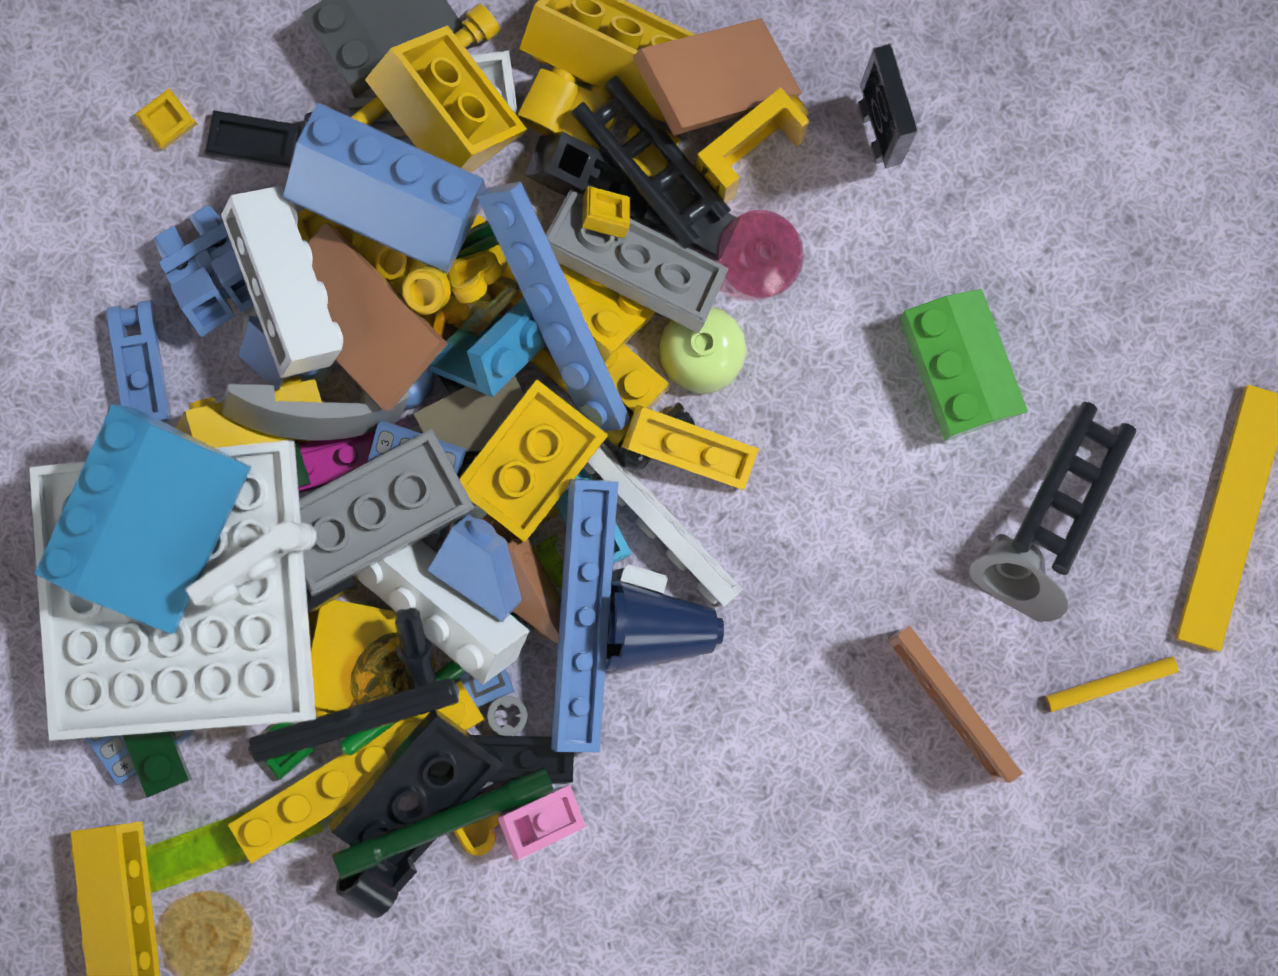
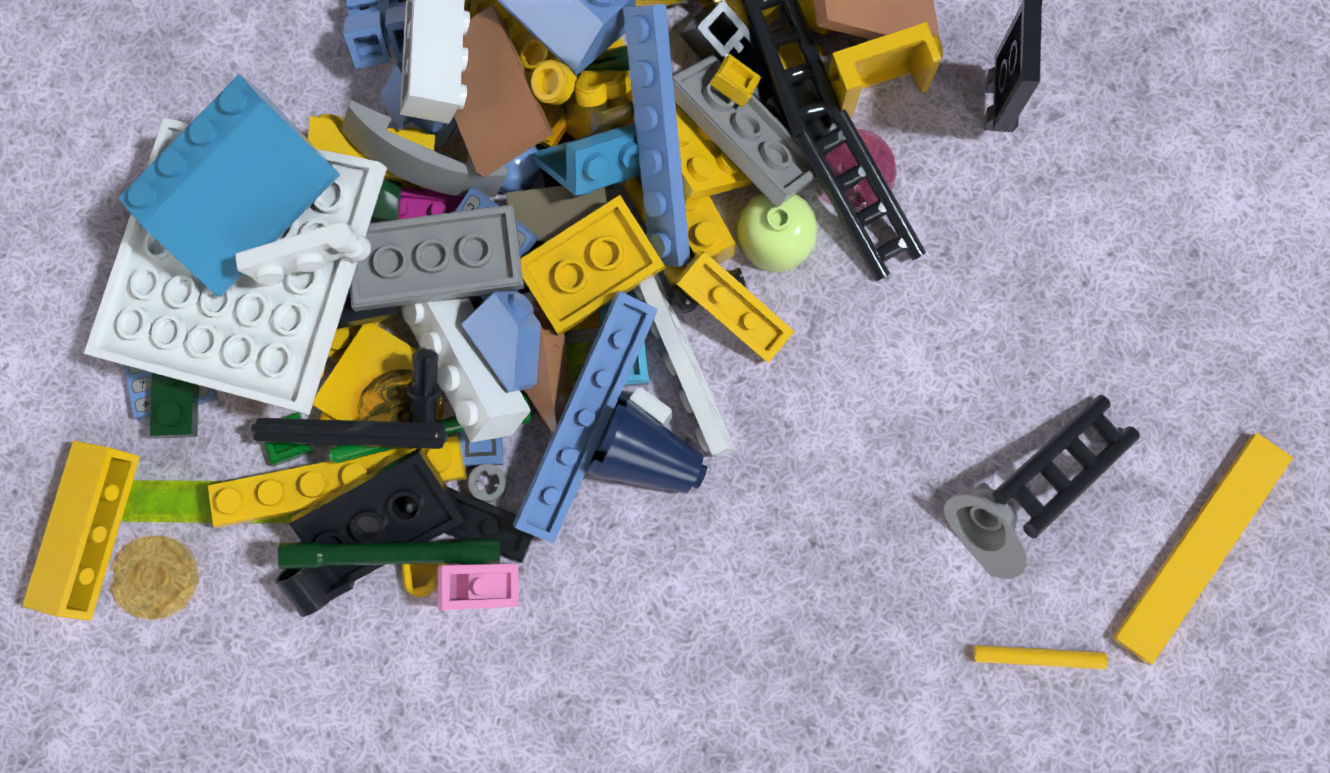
camera: 30 degrees right, 5 degrees down
medium blue plate [106,300,172,422] -> none
nougat tile [887,626,1023,783] -> none
bright green slope [899,289,1028,442] -> none
none -> black bar [795,109,926,281]

